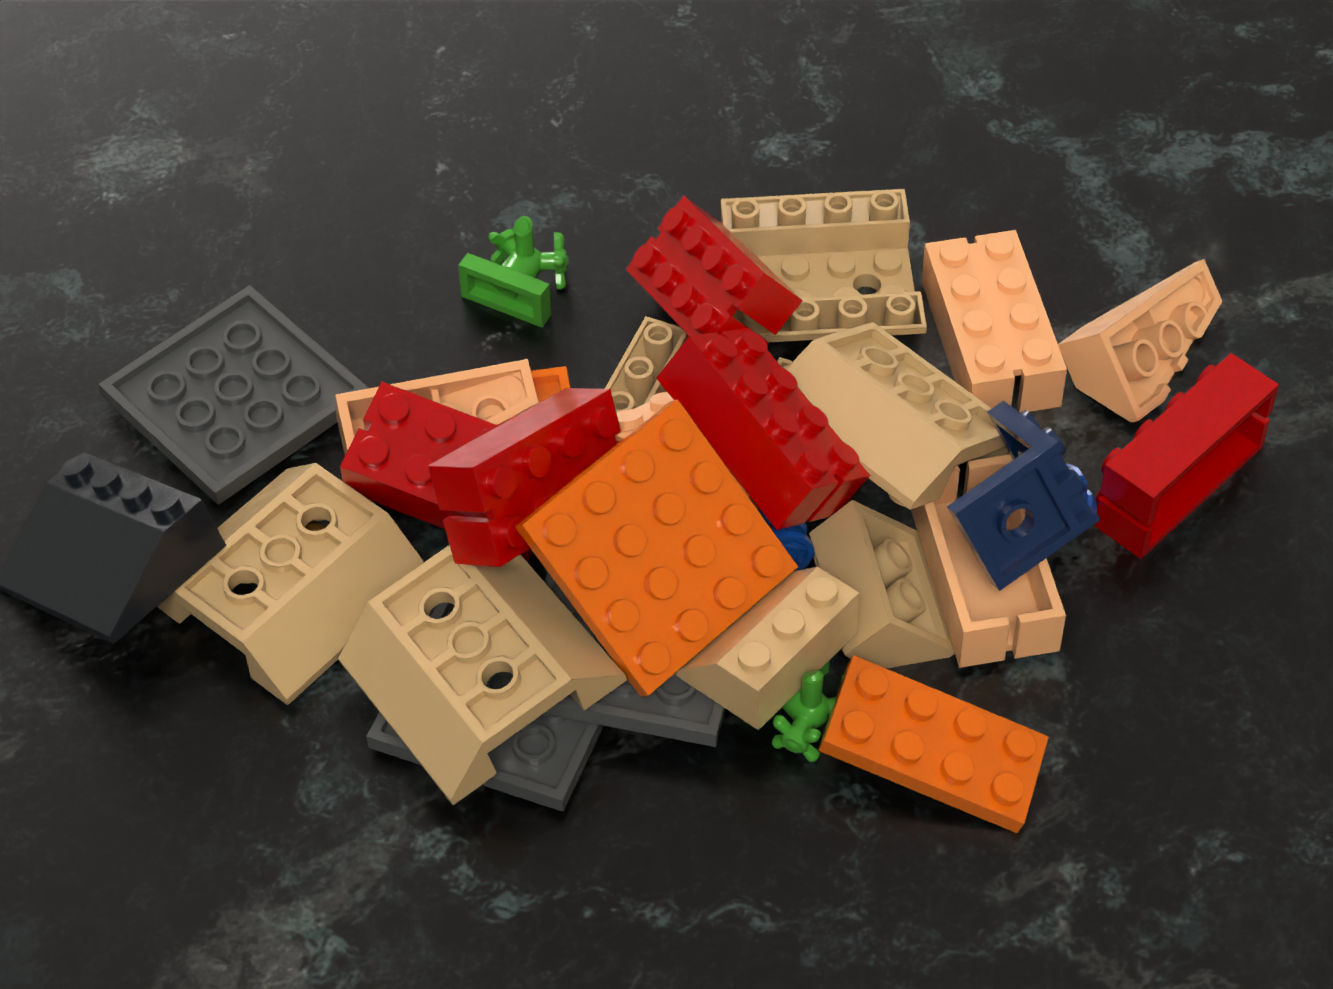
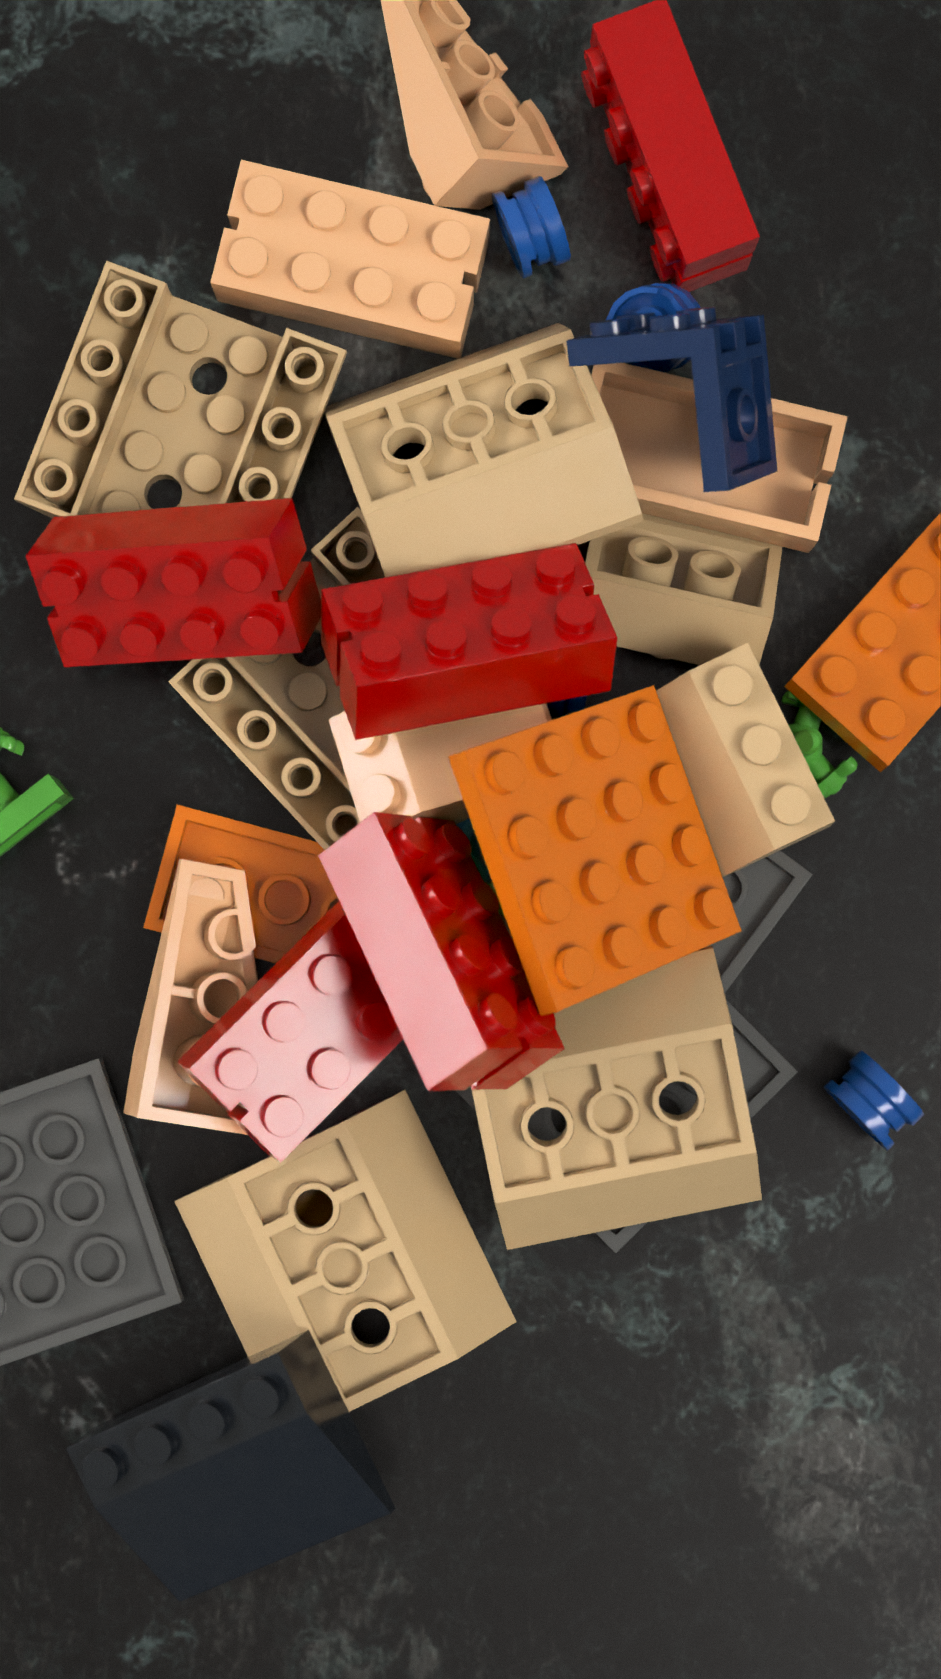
camera: 65 degrees left, 35 degrees up
none -> blue wheel [492,176,571,279]
none -> blue wheel [823,1050,925,1151]

